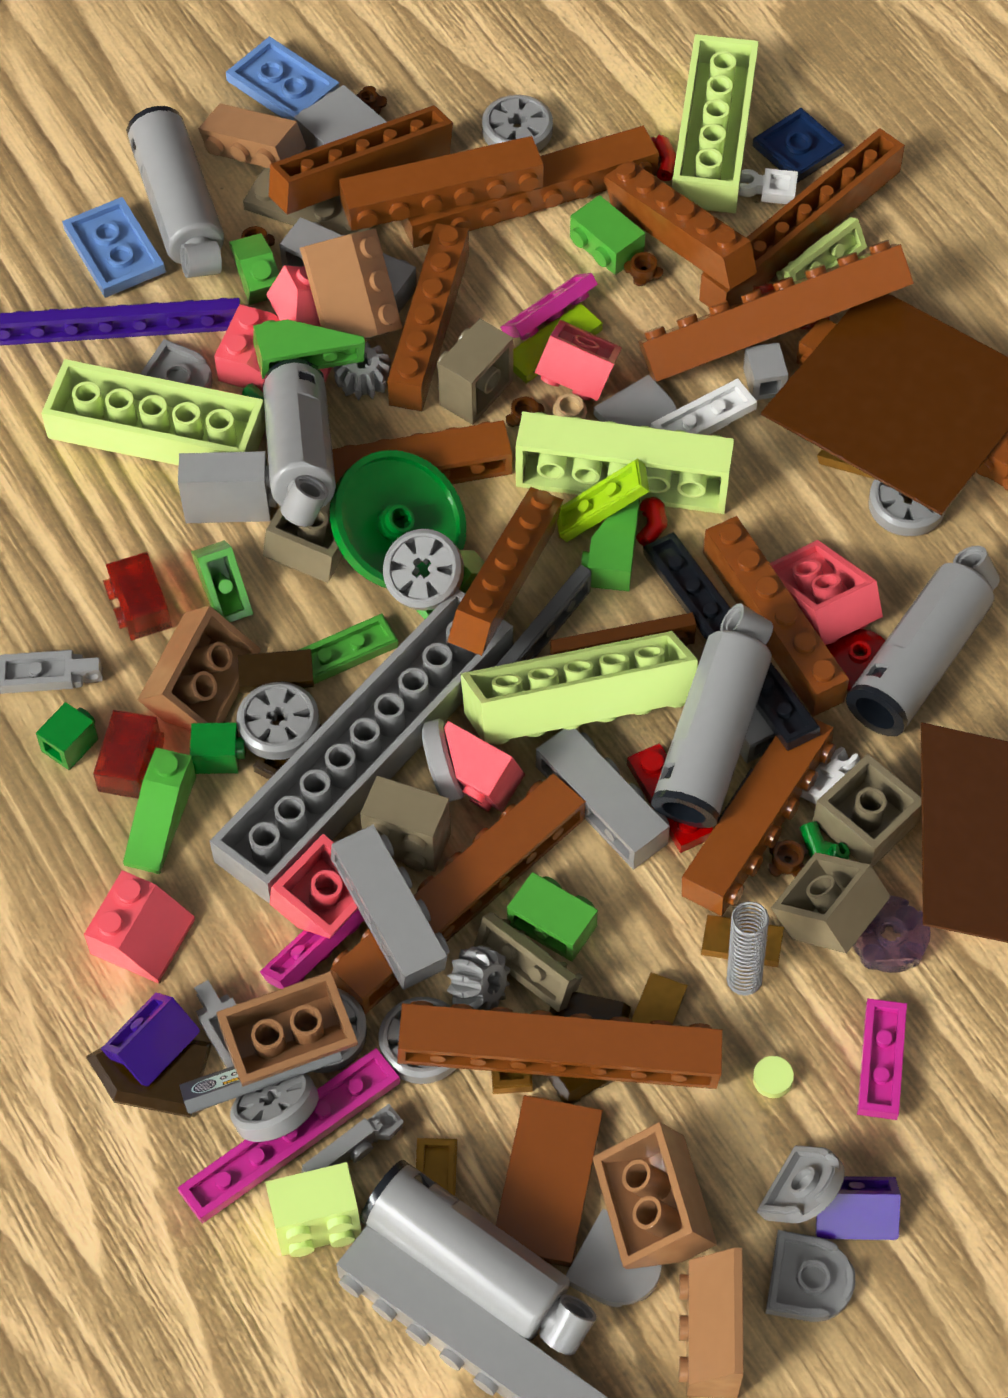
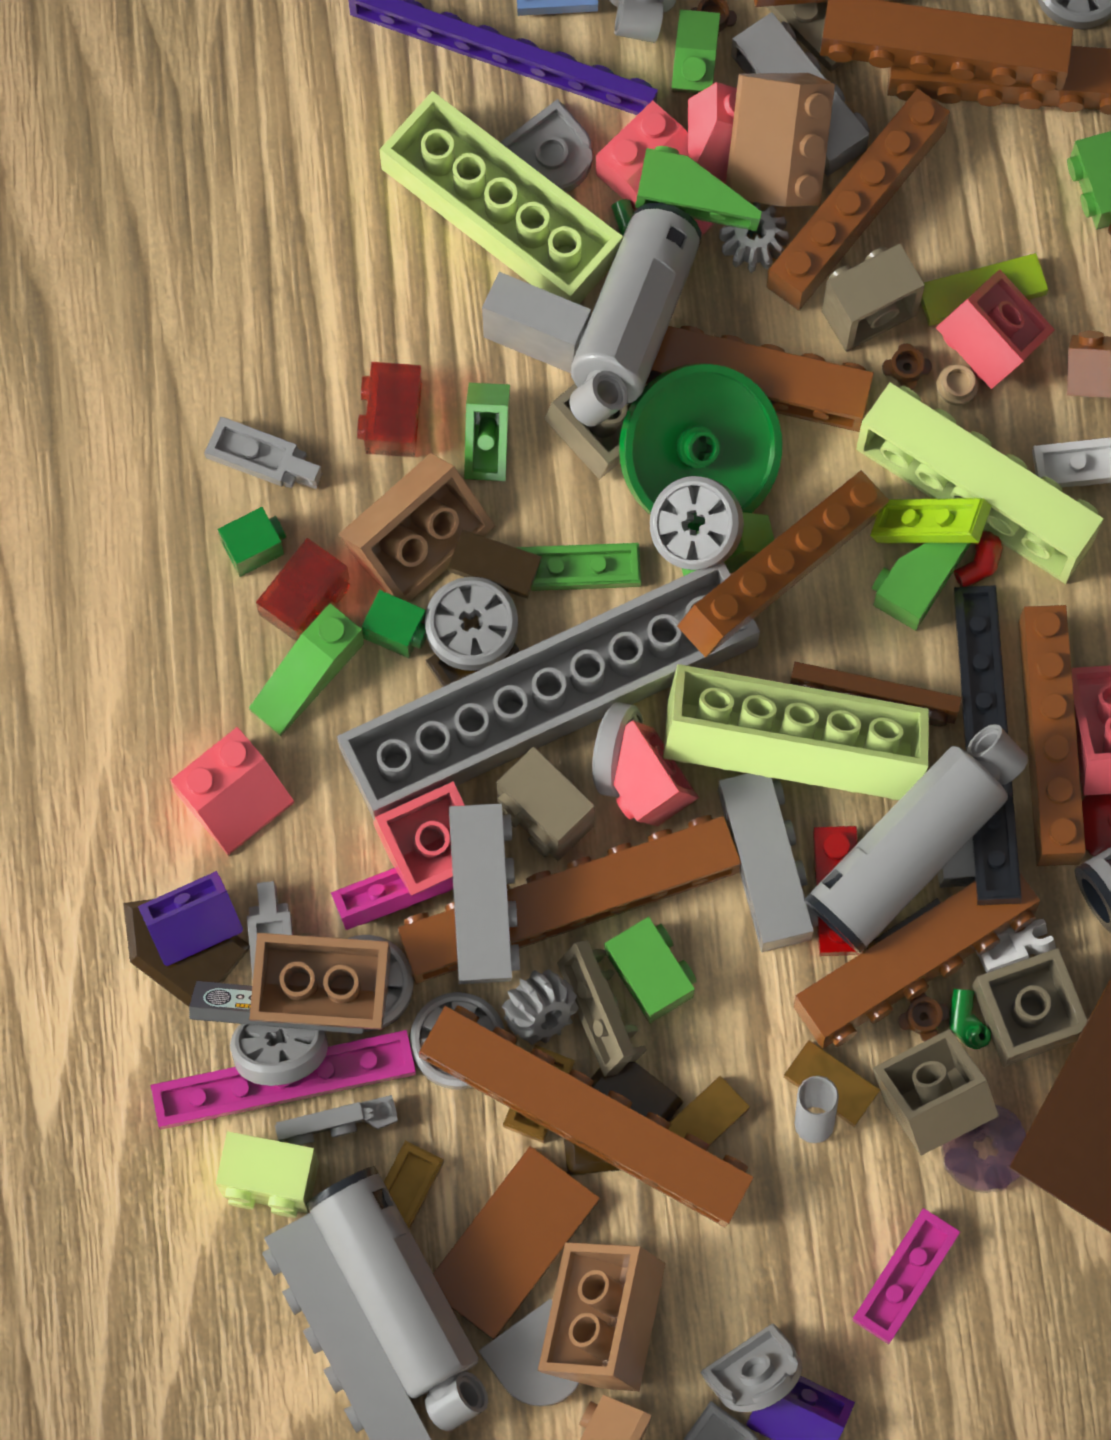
camera: 25 degrees right, 15 degrees up
dark grey tile [496,565,591,666] -> none
dark pink plate [500,273,598,340] -> none
light grey tile [593,374,676,427] -> none
yellowish green tile [753,1056,794,1098] -> none

